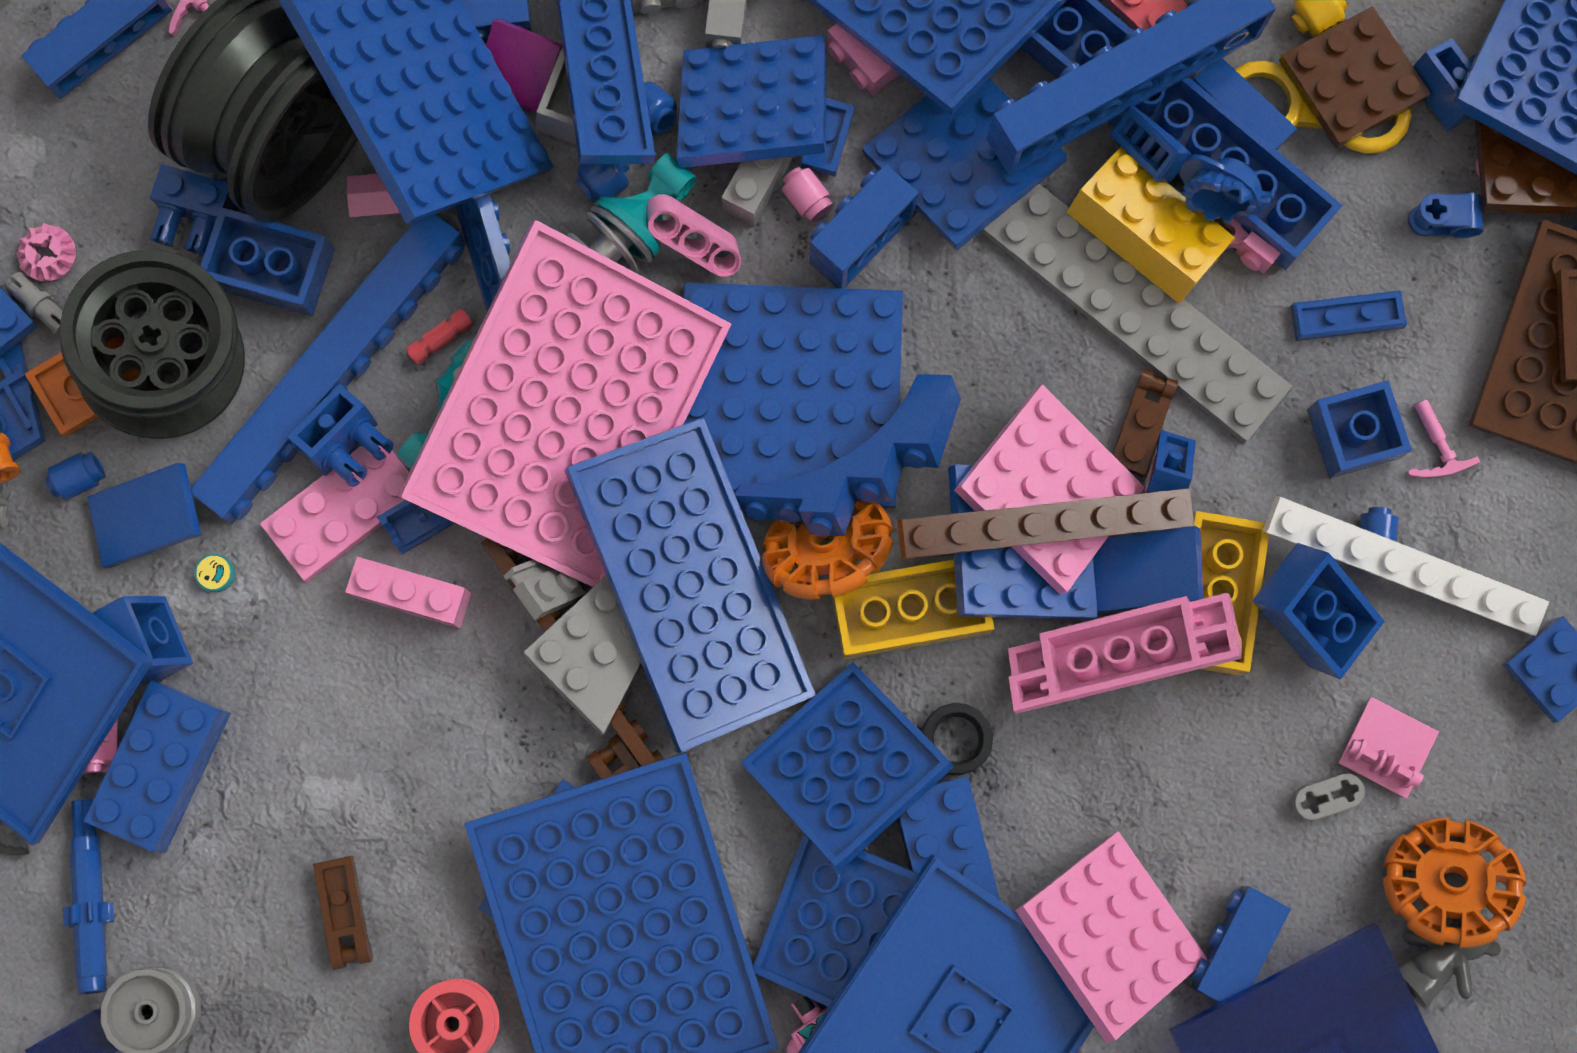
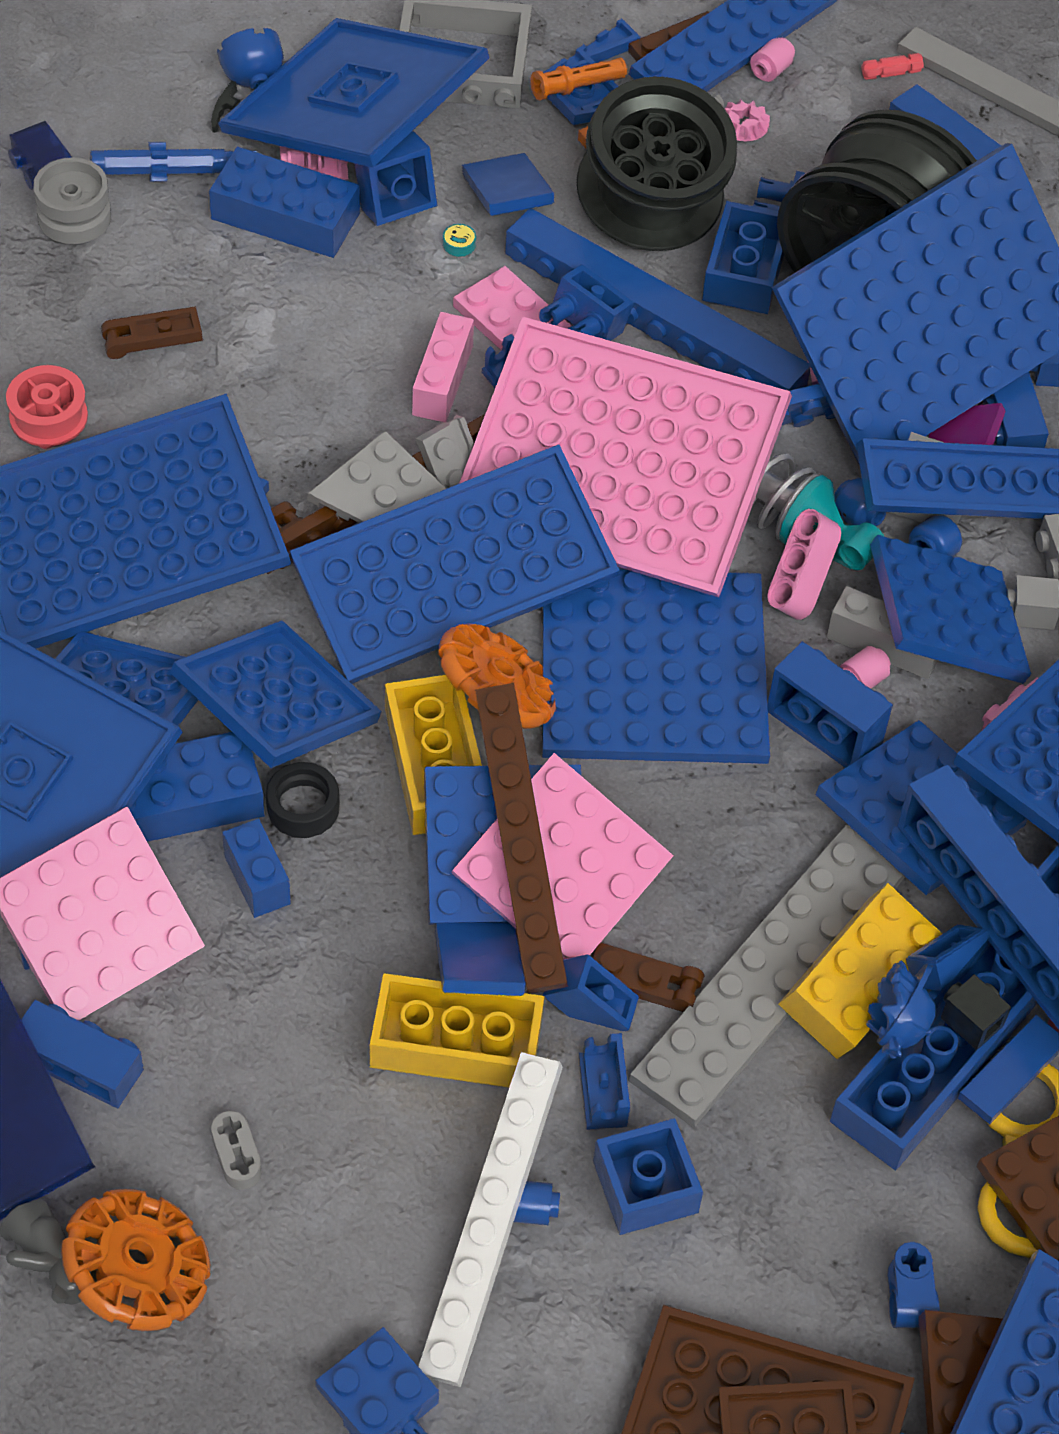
camera: 85 degrees right, 25 degrees down
blue brick [45,451,106,501] -> none
blue arch [735,374,961,536] -> none
blue plate [801,98,855,177] -> none
bright pink slope [1008,593,1242,714] -> none
bright pink plate [1224,219,1281,274] -> none
blue brick [1253,543,1385,680] -> none
blue tile [1290,290,1407,341] -> none
bright pink hinge [1338,697,1439,799] -> none
bright pink piece [1407,399,1480,478] -> none
none -> blue brick [222,818,291,918]
none -> blue hinge [579,1033,630,1130]
none -> pearl dark grey brick [941,974,1011,1050]

